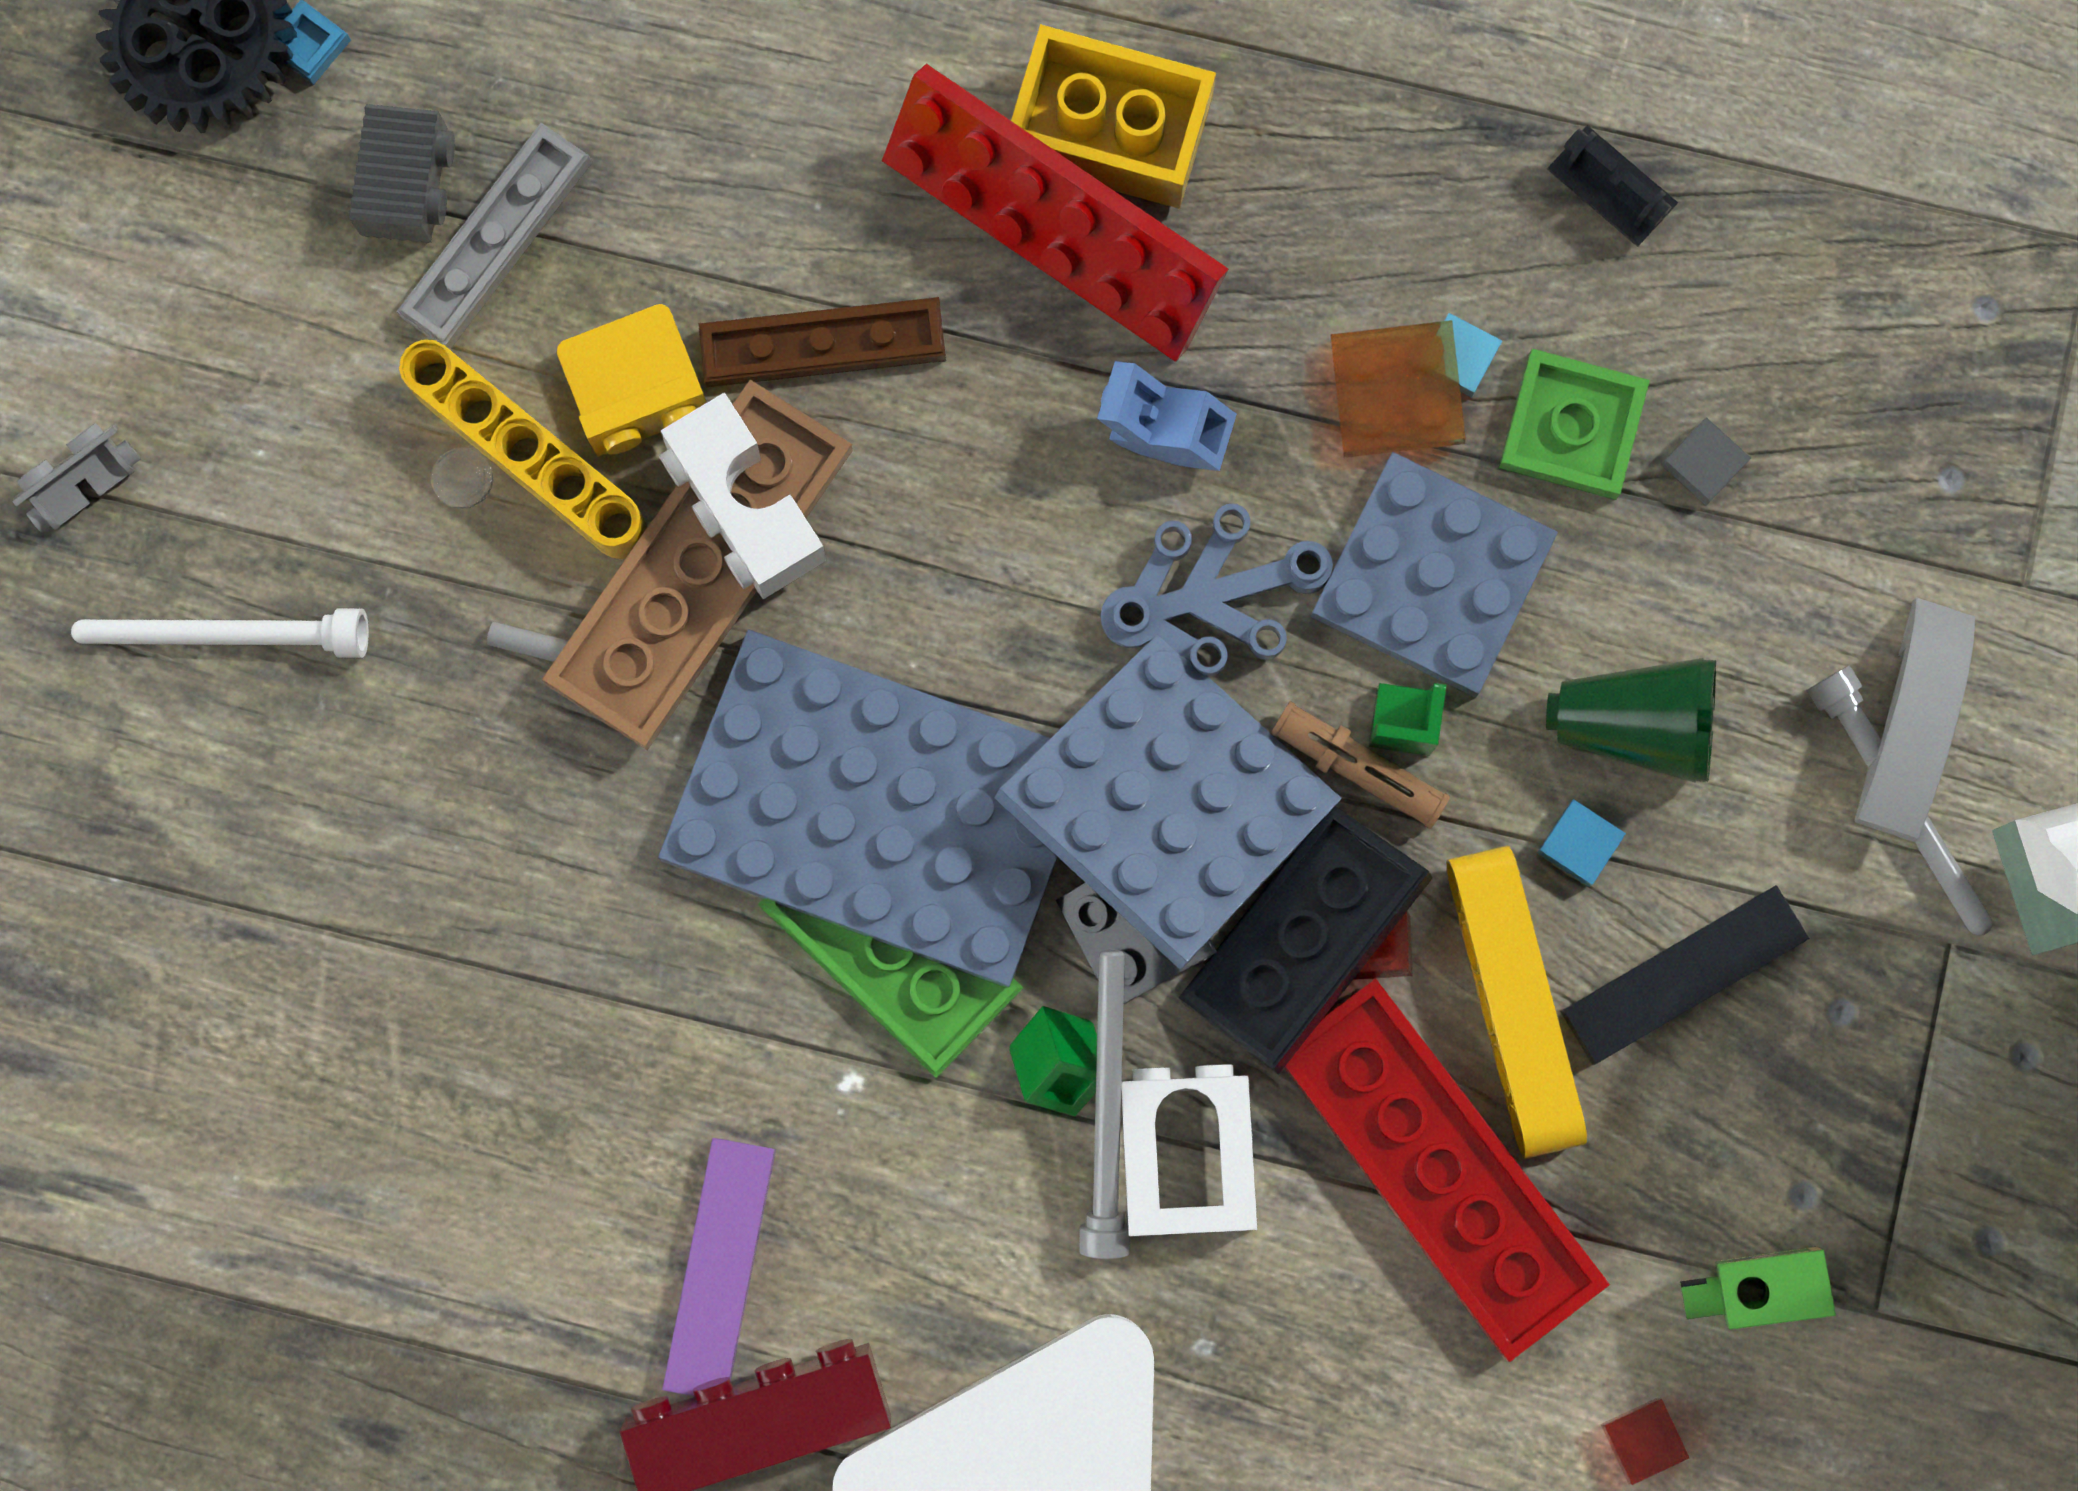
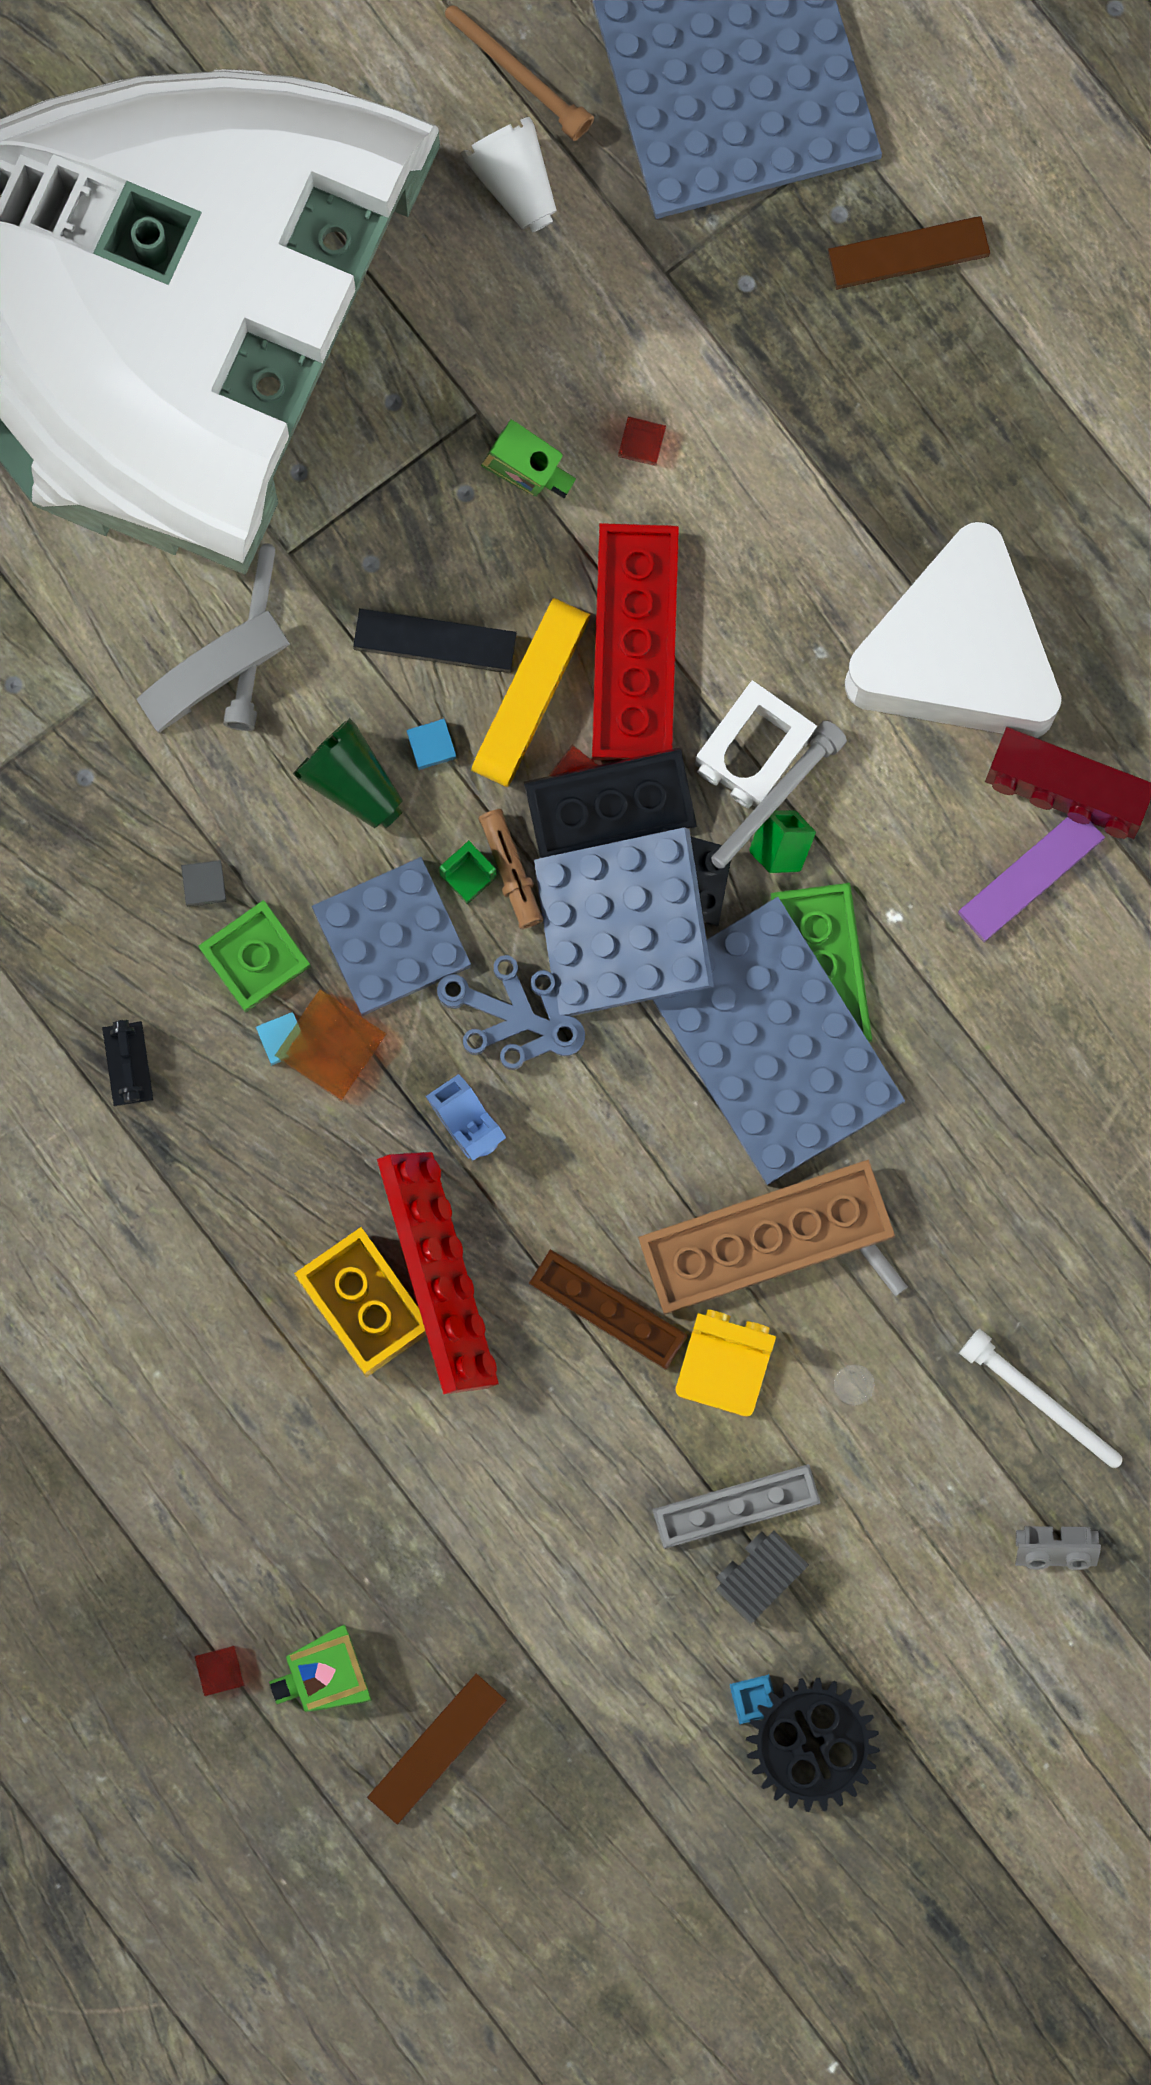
camera: 145 degrees left, 0 degrees up
yellow beam [399,339,647,559] -> none
white arch [659,392,826,599] -> none

